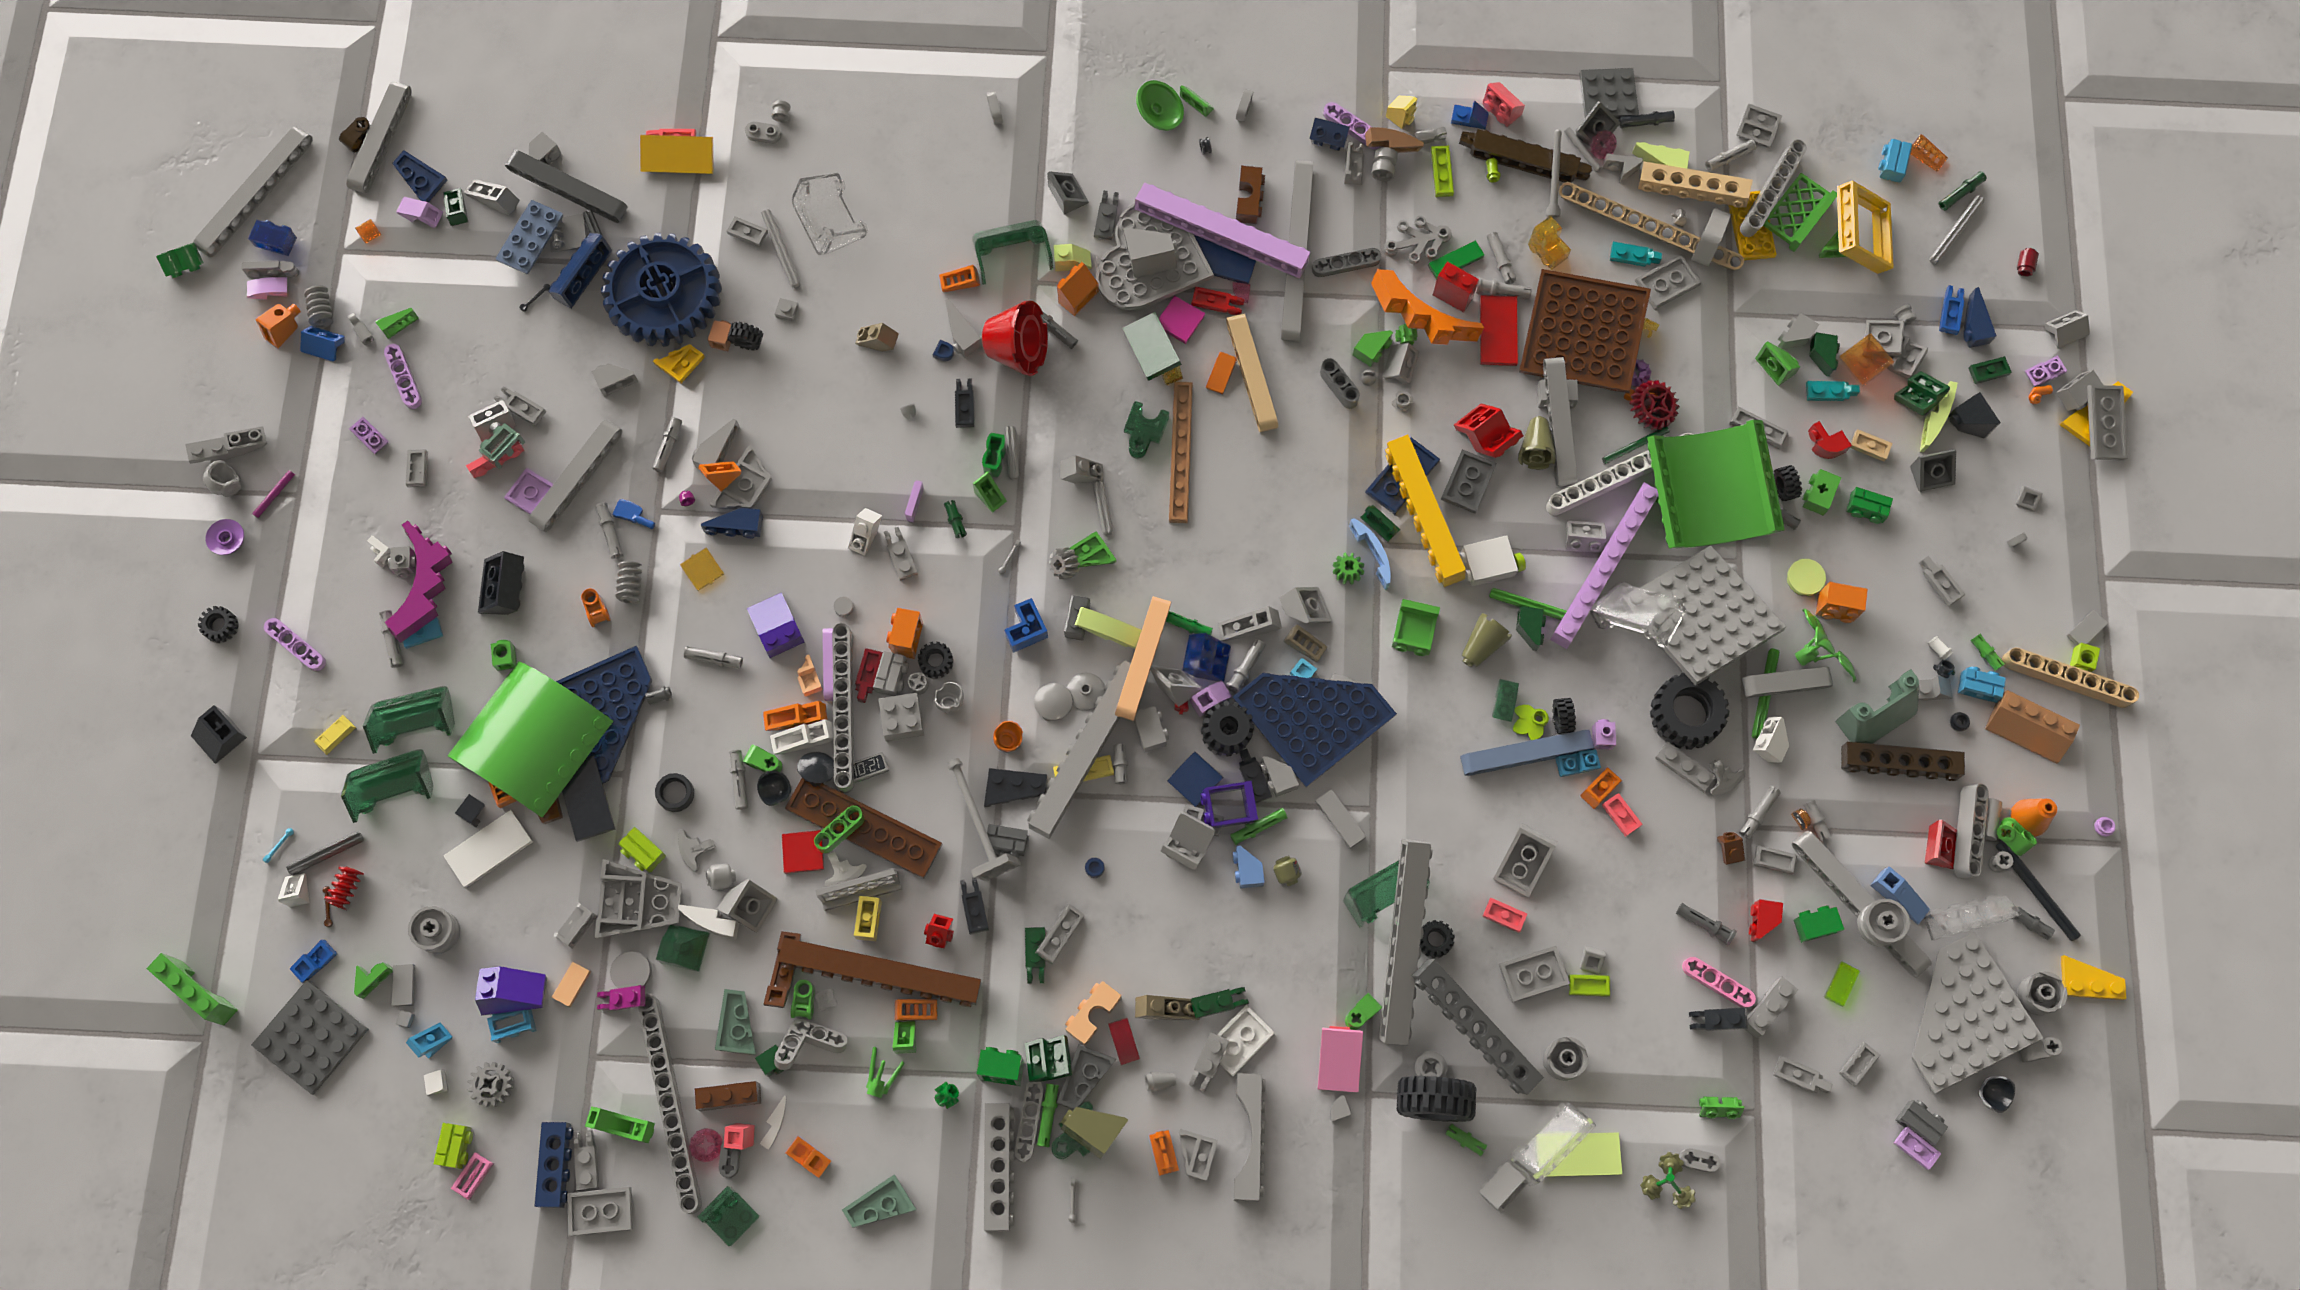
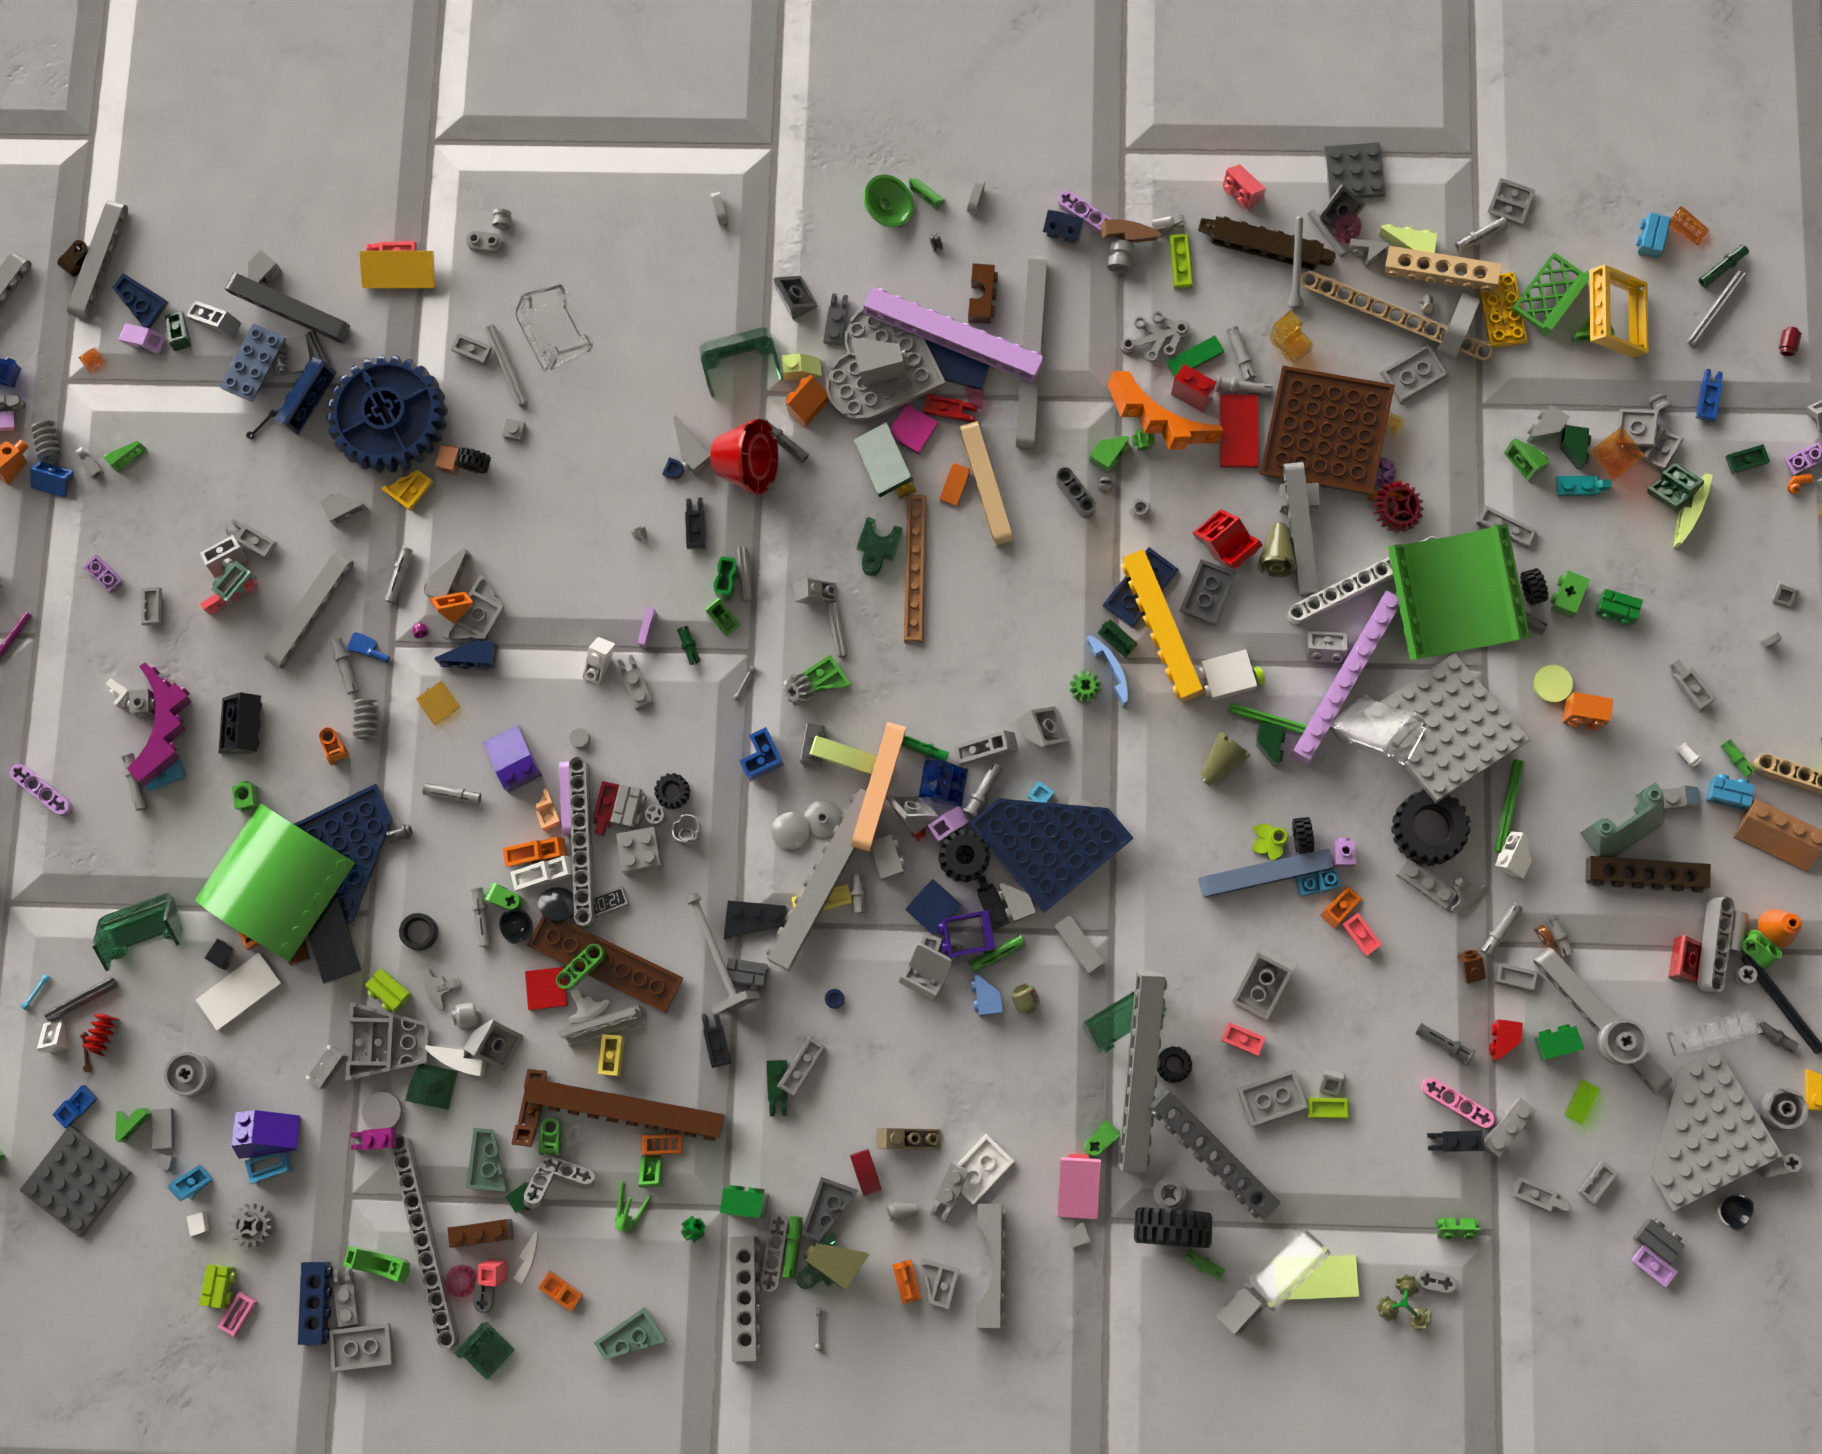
camera: 10 degrees right, 5 degrees up
light yellow tile [314,715,356,755] -> none
clear green windscreen [363,686,455,754] -> none
lavender beam [384,344,422,409] -> none
lavender tile [504,468,553,514] -> none
light nougat tile [552,962,591,1007] -> none
dark tan slope [855,323,899,352] -> none
orange brick [886,608,923,659] -> none
red brick [924,913,954,949] -> none
orange slope [939,265,980,292] -> none
orange hair [993,721,1023,752] -> none
dark green slope [1025,1035,1072,1082] -> none
light nougat arch [1065,981,1122,1046] -> none
dark green hinge [1190,987,1249,1019] -> none
dark tan slope [1283,624,1327,662] -> none
dark grey beam [1312,248,1381,277] -> none
light grey hinge [1344,142,1364,185] -> none
light grey panel [1382,343,1419,385] -> none
light yellow slope [1386,96,1417,129] -> none
bright green panel [1391,599,1440,656] -> none
blue slope [1451,101,1489,130] -> none
lime pin [1486,158,1501,183] -> none
clear green slope [1492,679,1519,722] -> none
light grey brick [1543,1037,1588,1081] -> none
dark green bar [1602,427,1670,464] -> none
teal hinge [1610,241,1662,267] -> none
black pin [1619,110,1675,128] -> none
light grey beam [1740,139,1807,237] -> none
light grey beam [1742,667,1833,698] -> none
bright green plant [1795,608,1856,682] -> none
red brick [1808,421,1852,459] -> none
tan plate [1850,429,1893,462] -> none
medium blue slope [1870,867,1930,925] -> none
dark grey slope [1910,449,1956,492] -> none
black plate [1933,660,1955,678] -> none
black slope [1949,392,2001,439] -> none
black plate [1950,712,1970,732] -> none
dark blue slope [1963,287,1997,348] -> none

